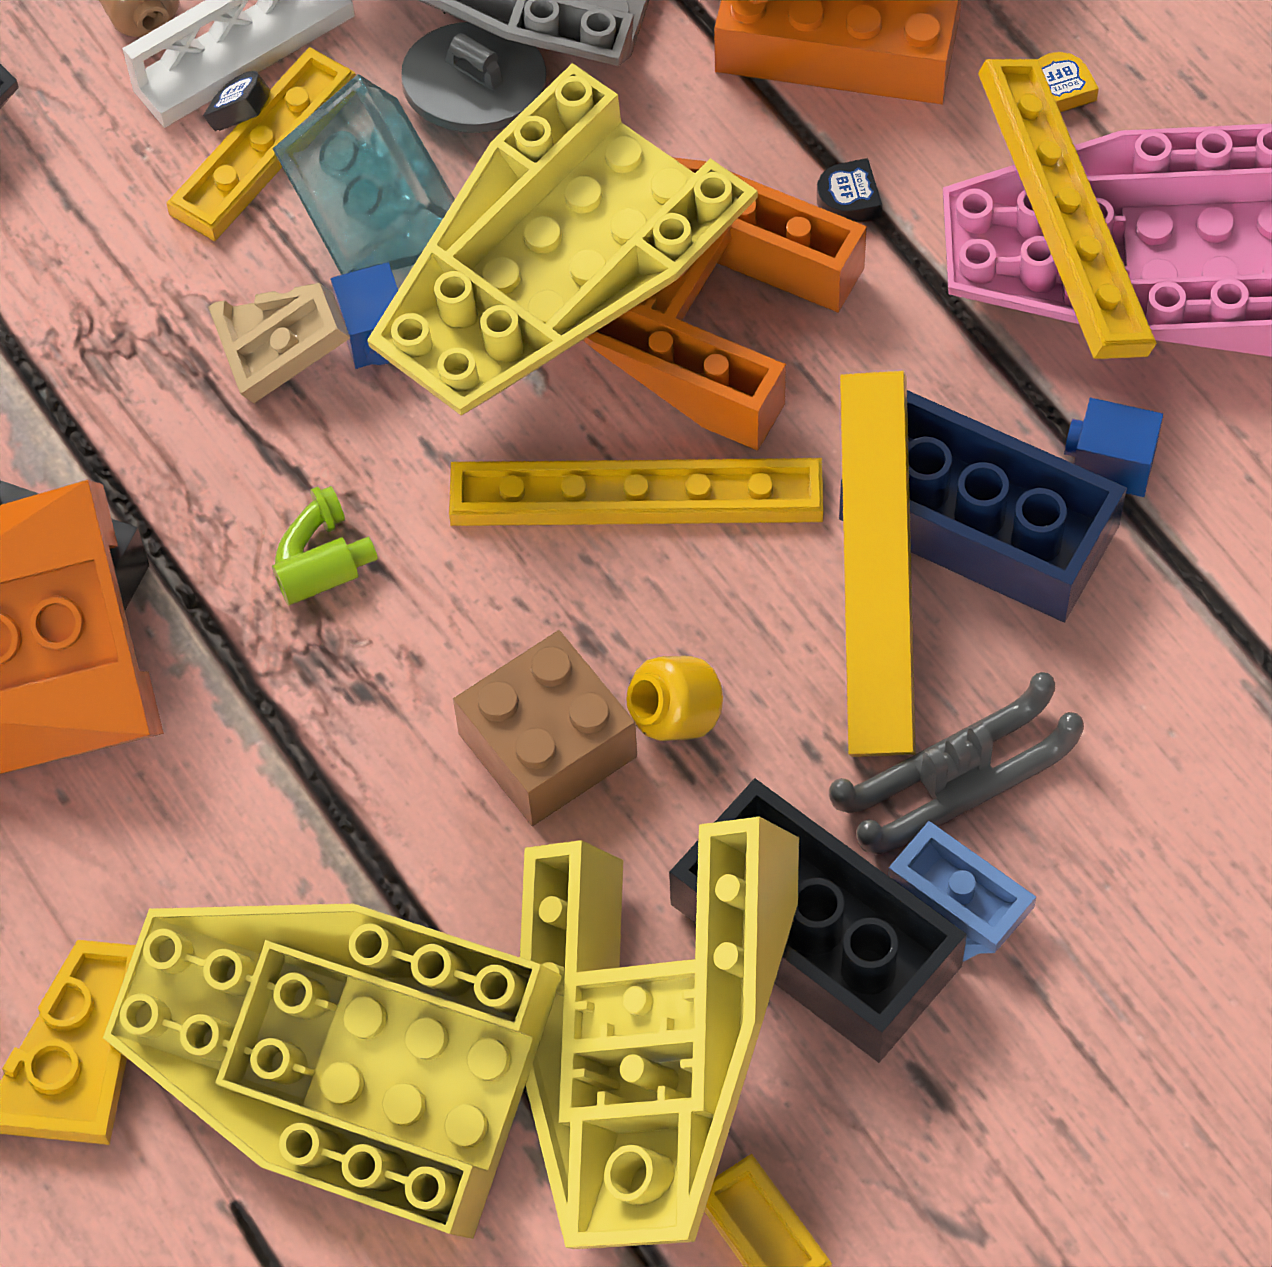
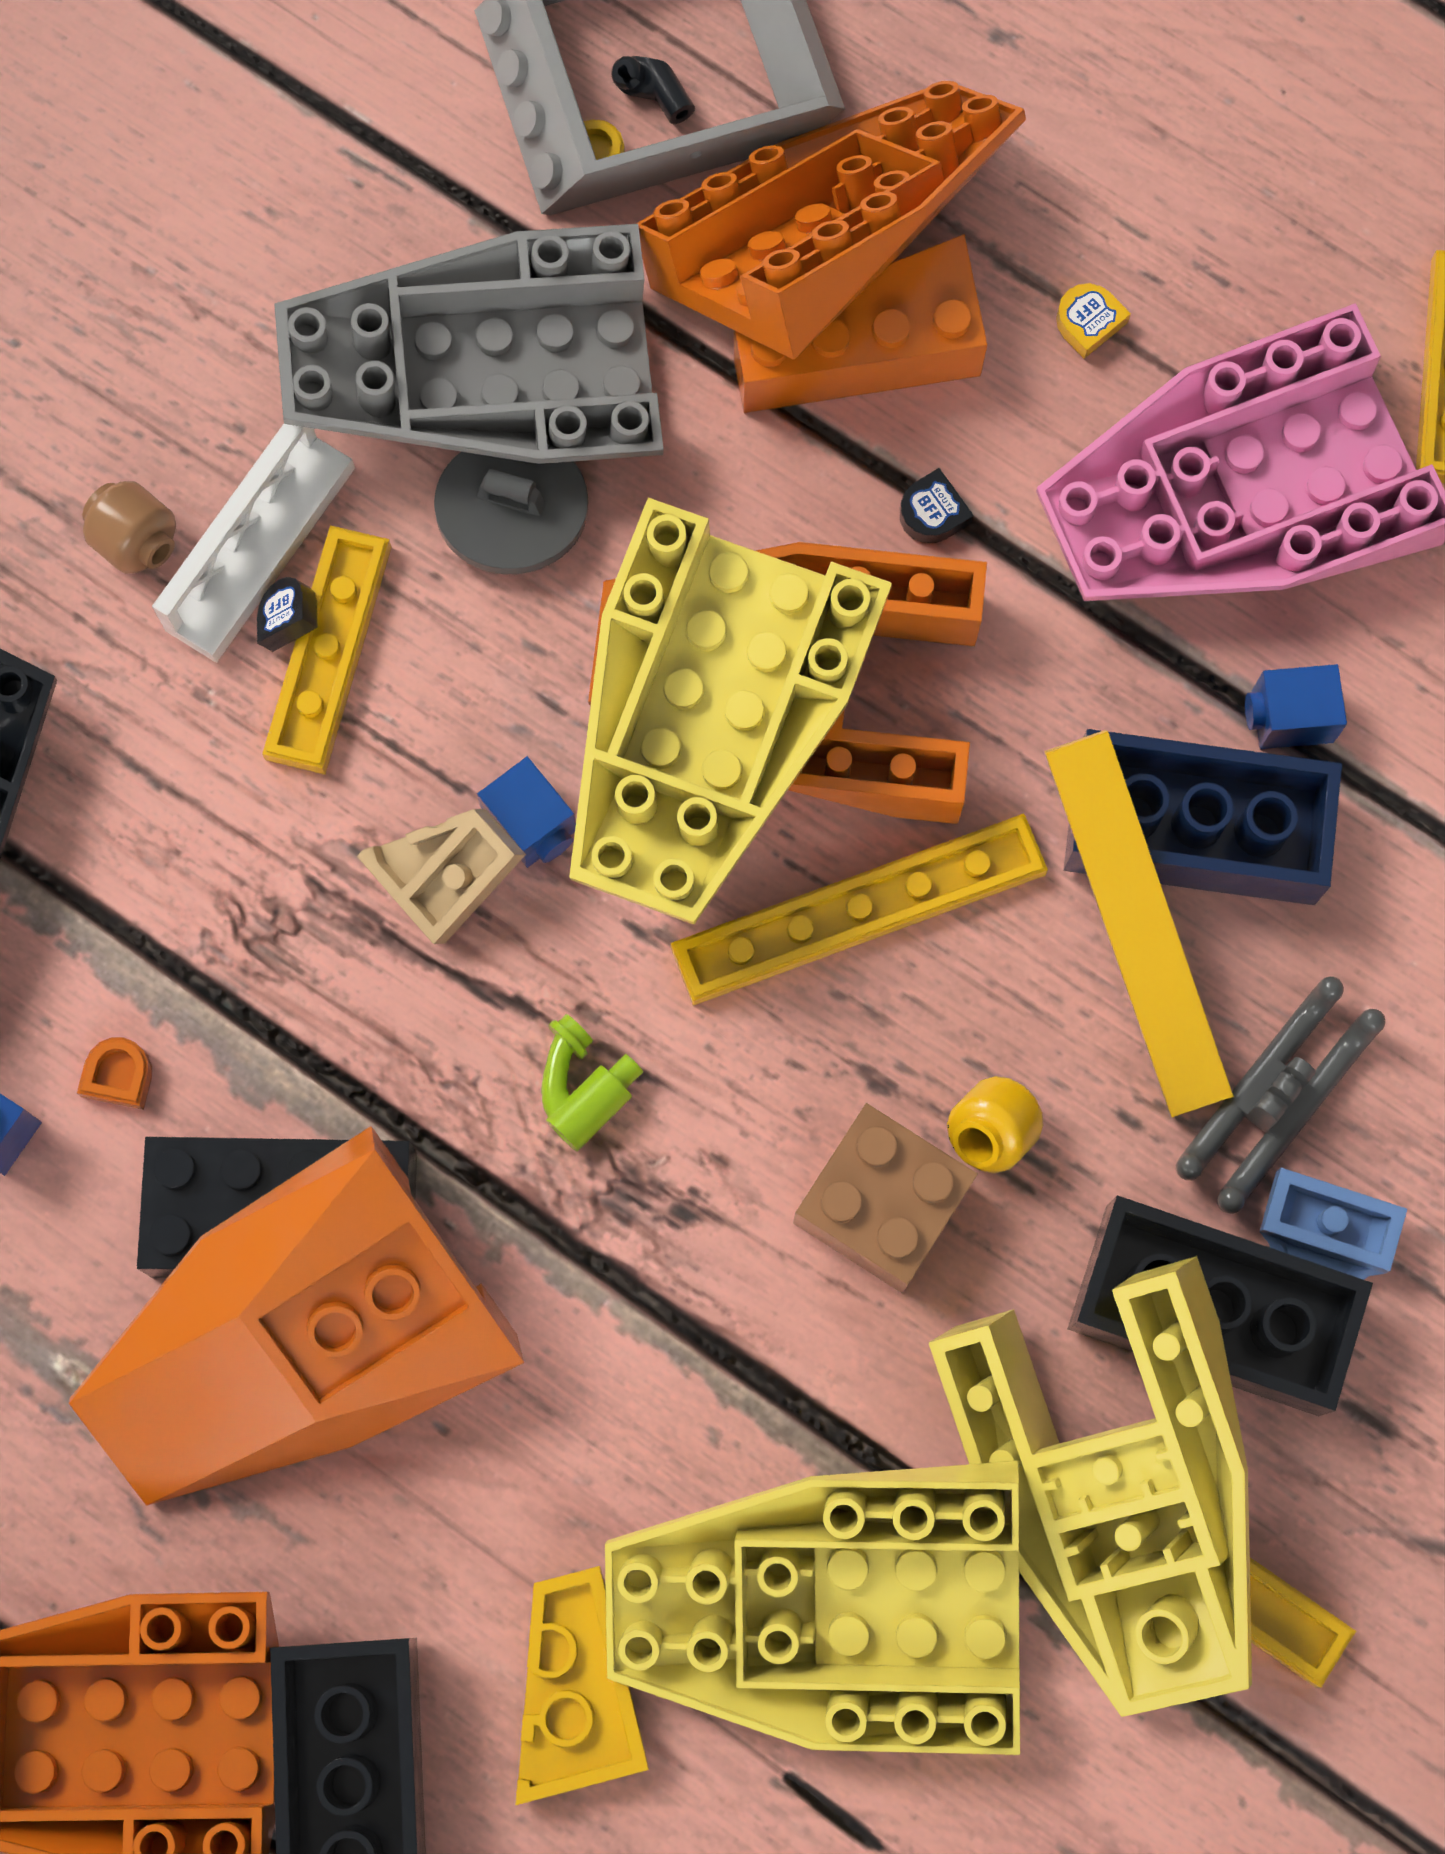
camera: 25 degrees left, 15 degrees up
clear light blue slope [272,74,455,275] -> none
yellow tile [978,59,1157,359] -> none

